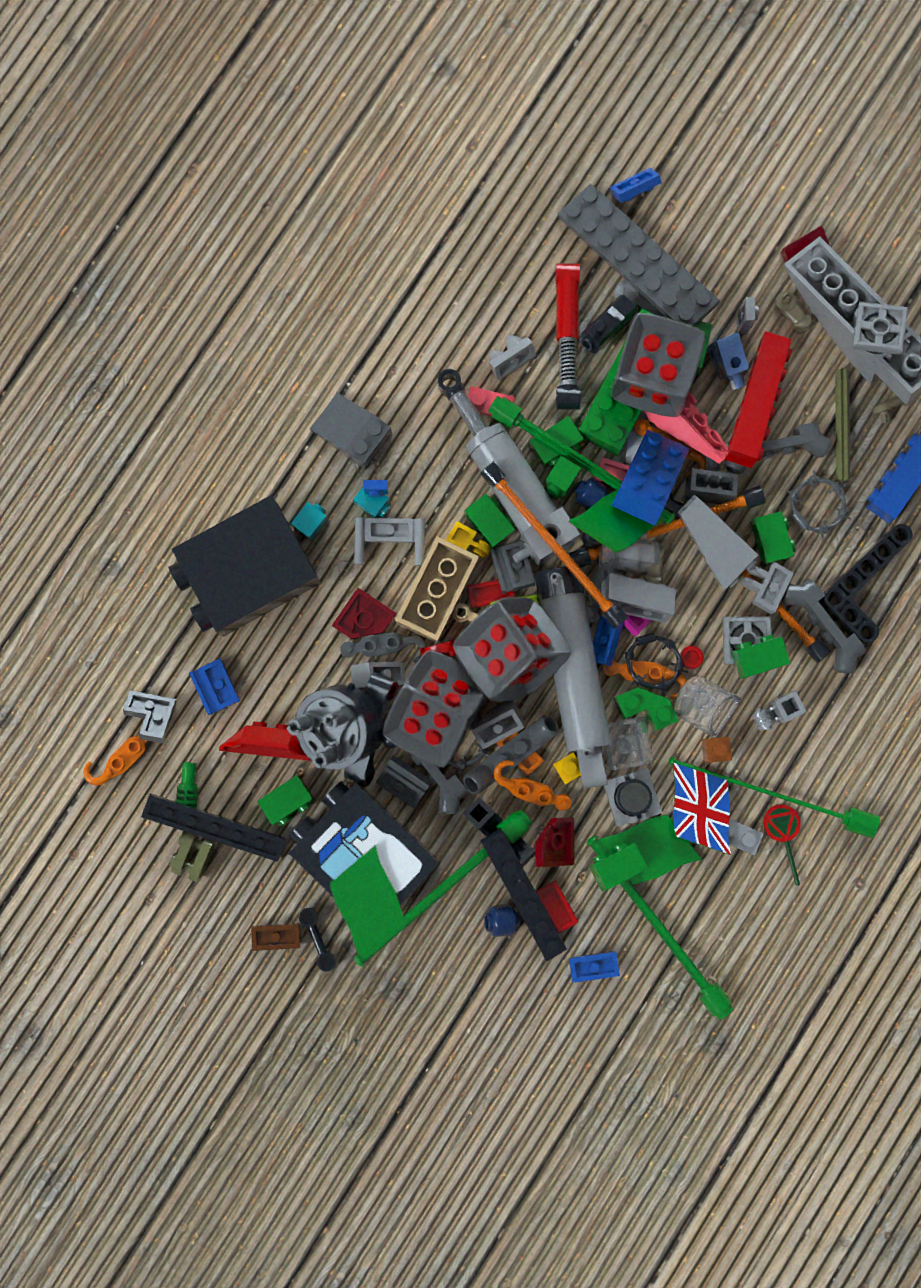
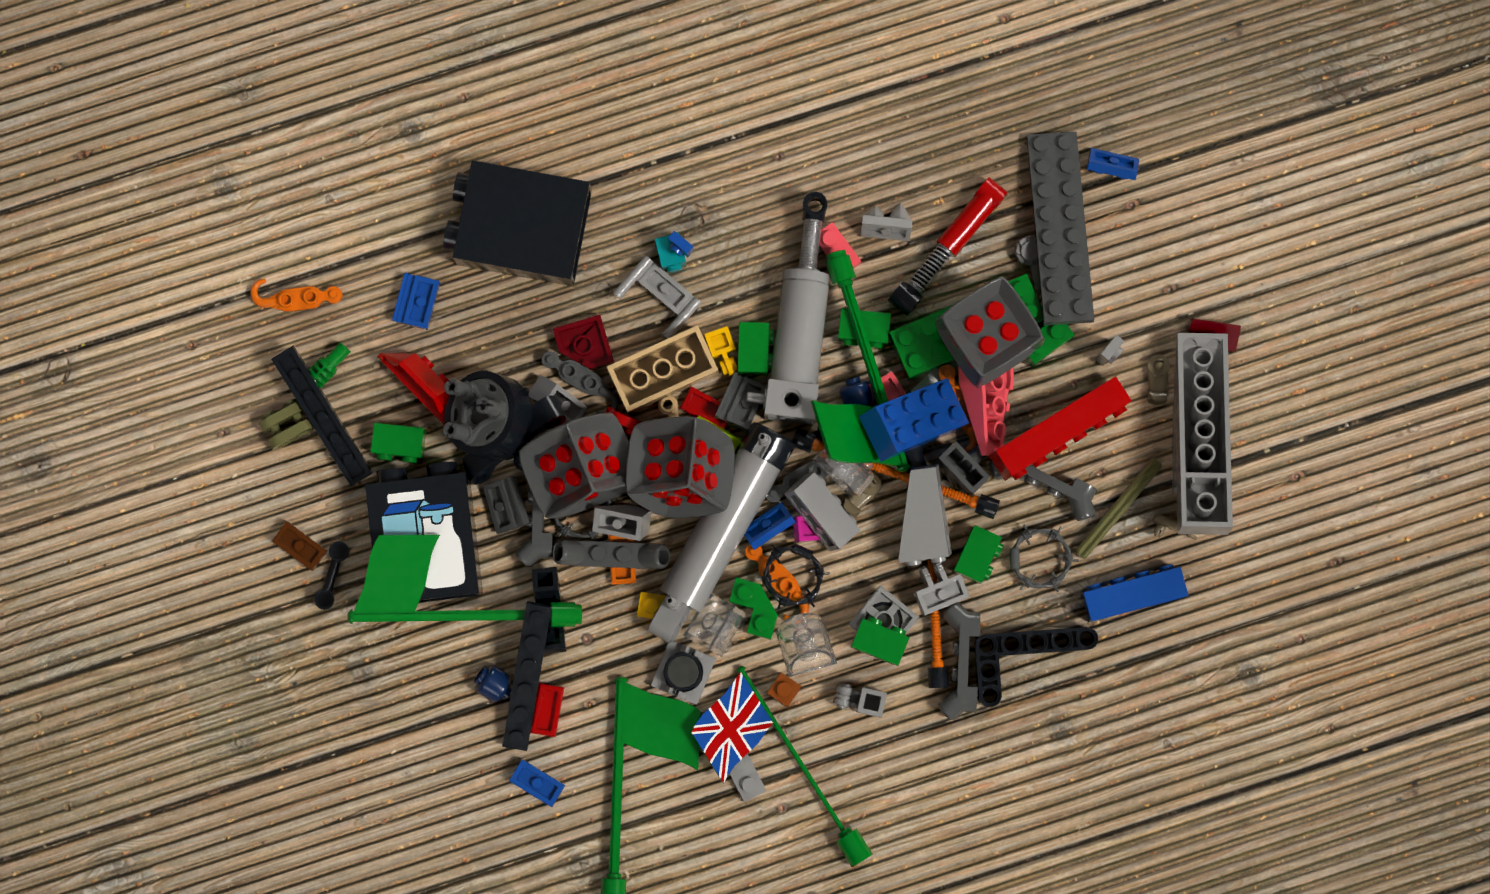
camera: 40 degrees right, 0 degrees up
plate [123,691,176,743] -> none
teal brick [291,502,328,541] -> none
dark grey slope [310,393,392,470] -> none
orange hose [480,462,629,629] -> none
orange piece [494,760,572,811] -> none
dark red plate [535,817,575,867] -> none
green brick [544,456,581,501] -> none
black piece [579,295,637,353] -> none
green piece [588,841,648,892] -> none
red tile [680,646,704,670] -> none
medium blue torso [707,333,749,390] -> none
piece [763,804,801,886] -> none
light grey piece [852,302,908,355] -> none

